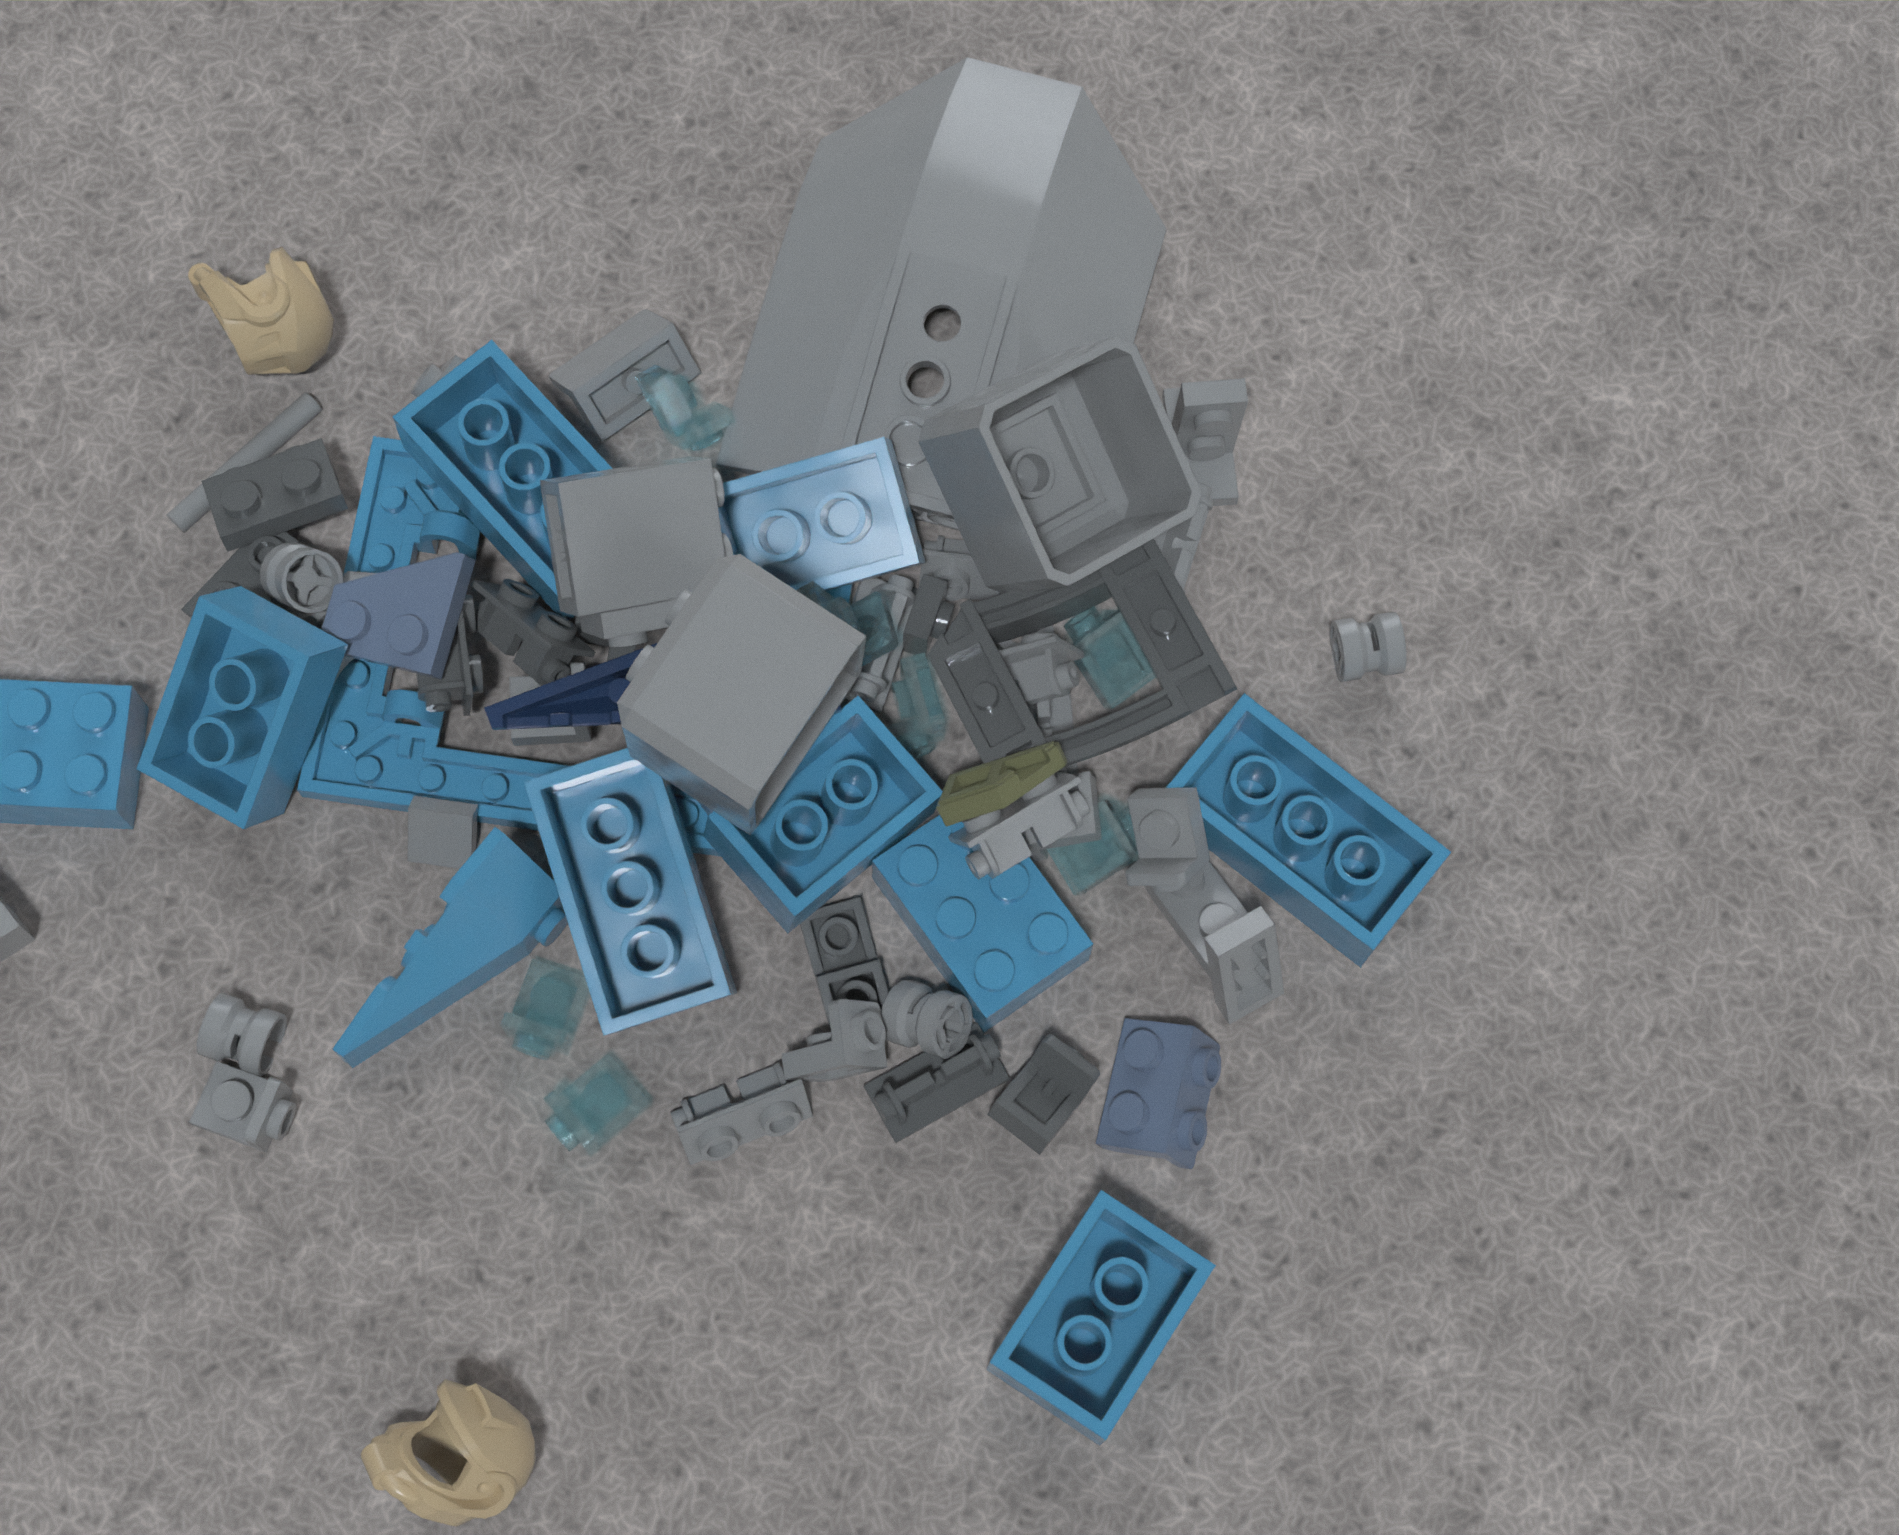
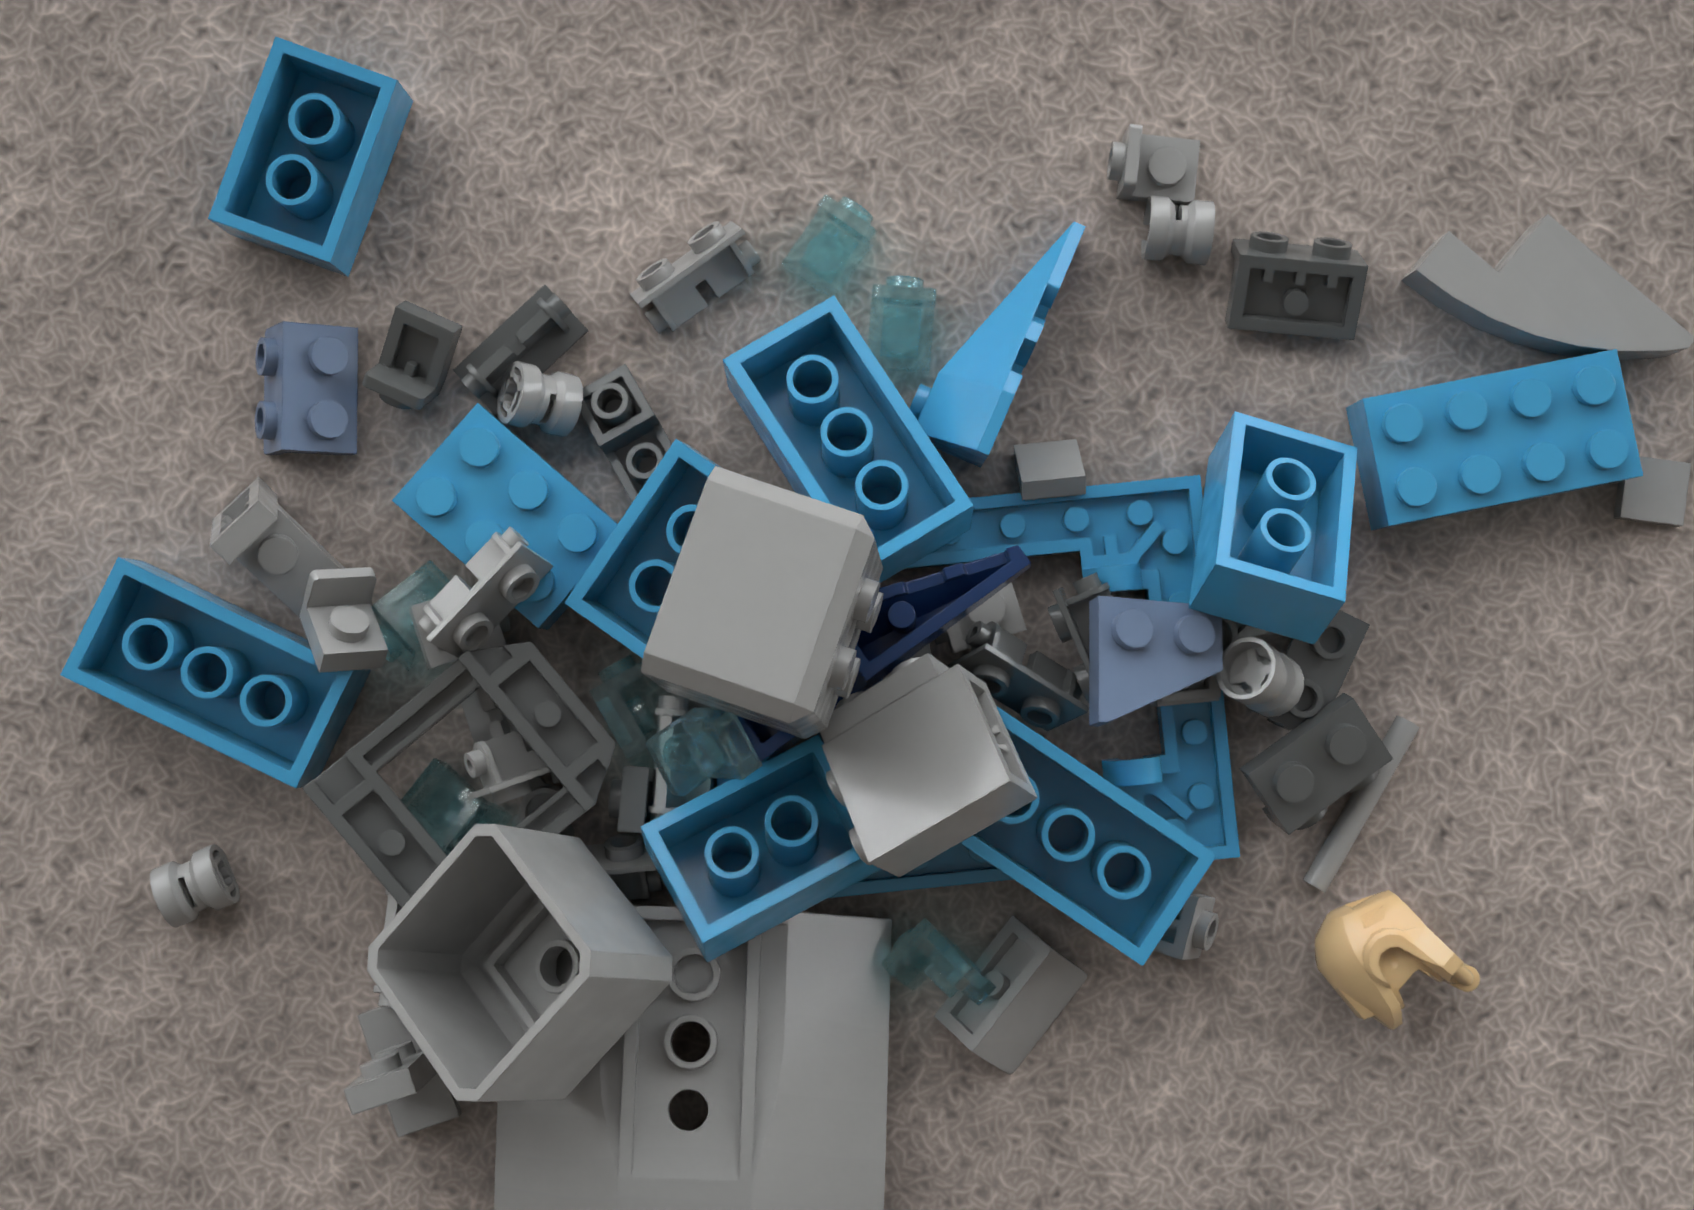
camera: 170 degrees right, 15 degrees up
light grey bracket [782,999,887,1082] -> none
olive tile [936,741,1067,826] -> none
none -> dark grey bracket [1225,231,1368,340]

